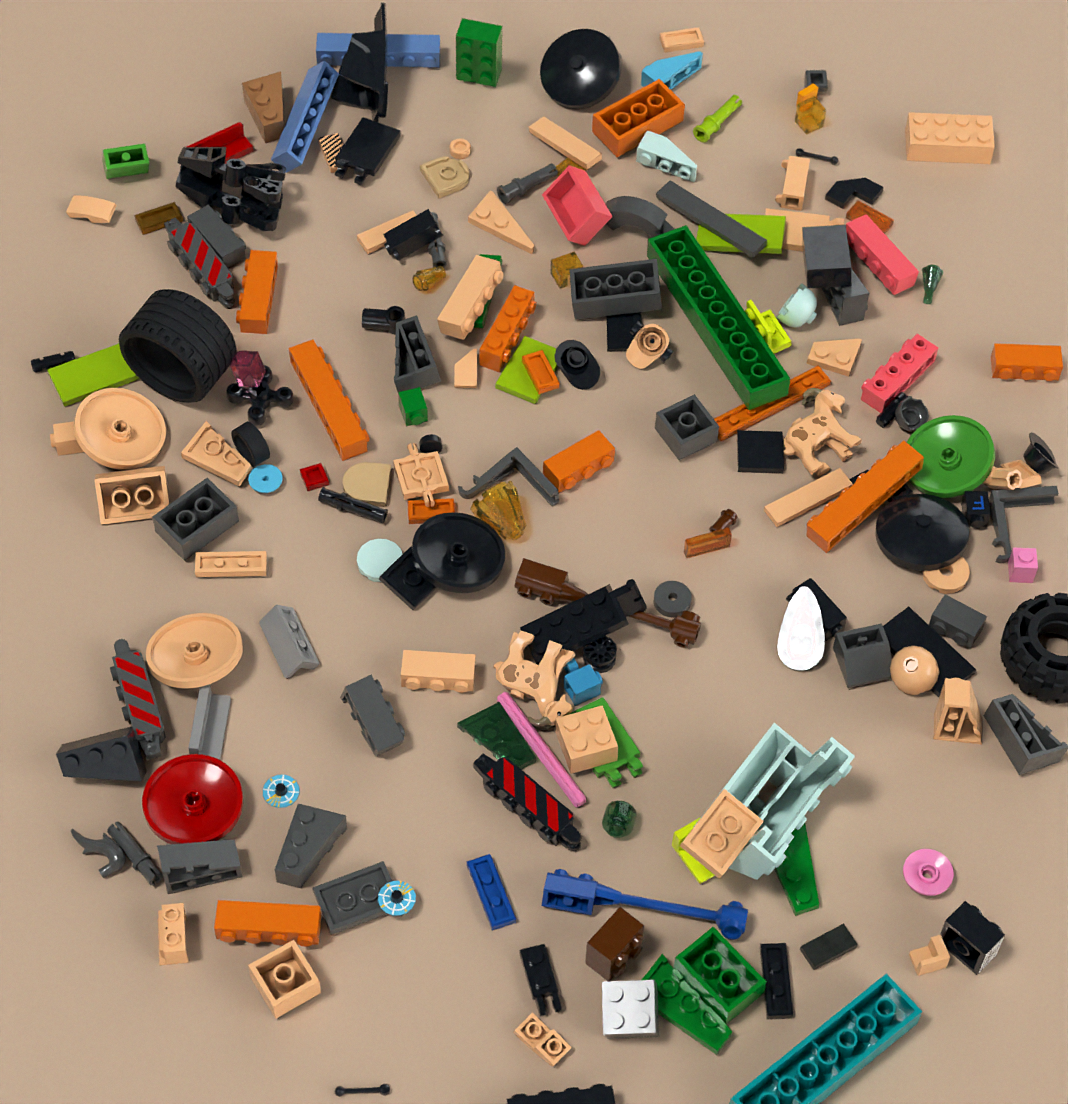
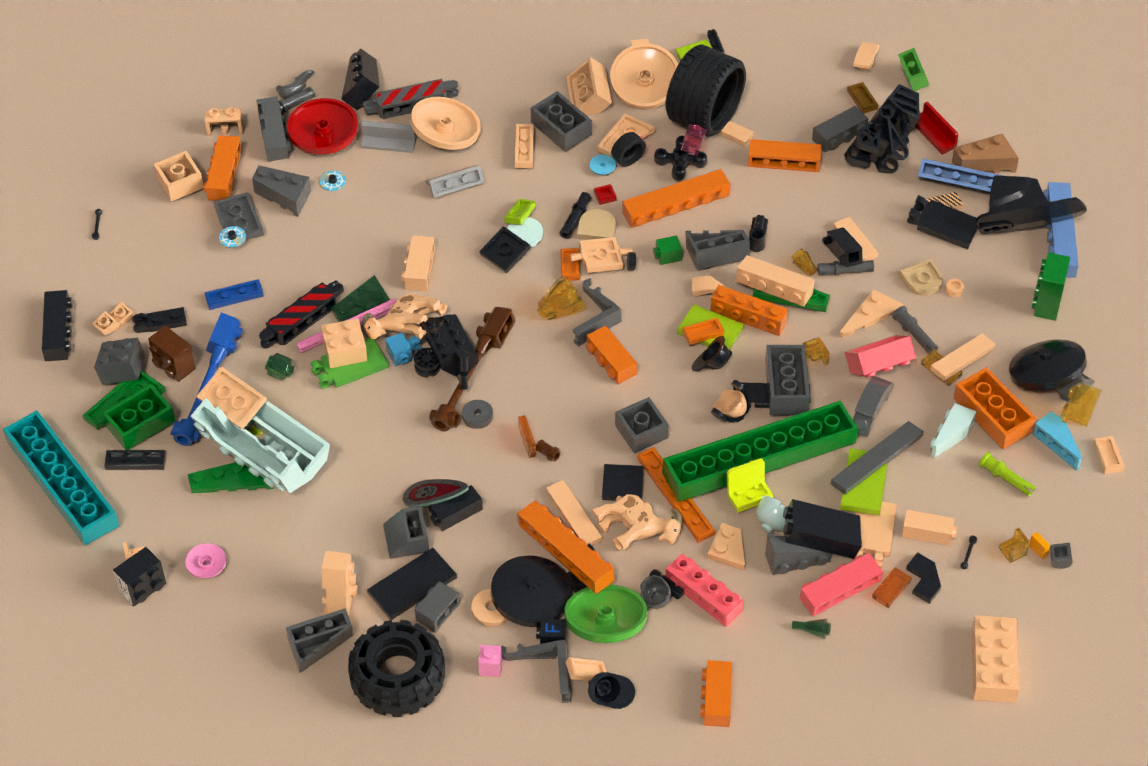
camera: 95 degrees right, 5 degrees down
dark grey hinge [164,218,235,309] -> none
dark grey wedge [340,674,405,757] -> none
black dish [411,512,505,593] -> none
pearl dark grey tile [800,924,858,970] -> none
light nougat cylinder [890,646,939,695] -> none
light nougat piece [983,466,1023,490] -> none
none -> lime tile [504,199,536,225]
none -> clear yellow bracket [1060,381,1101,427]

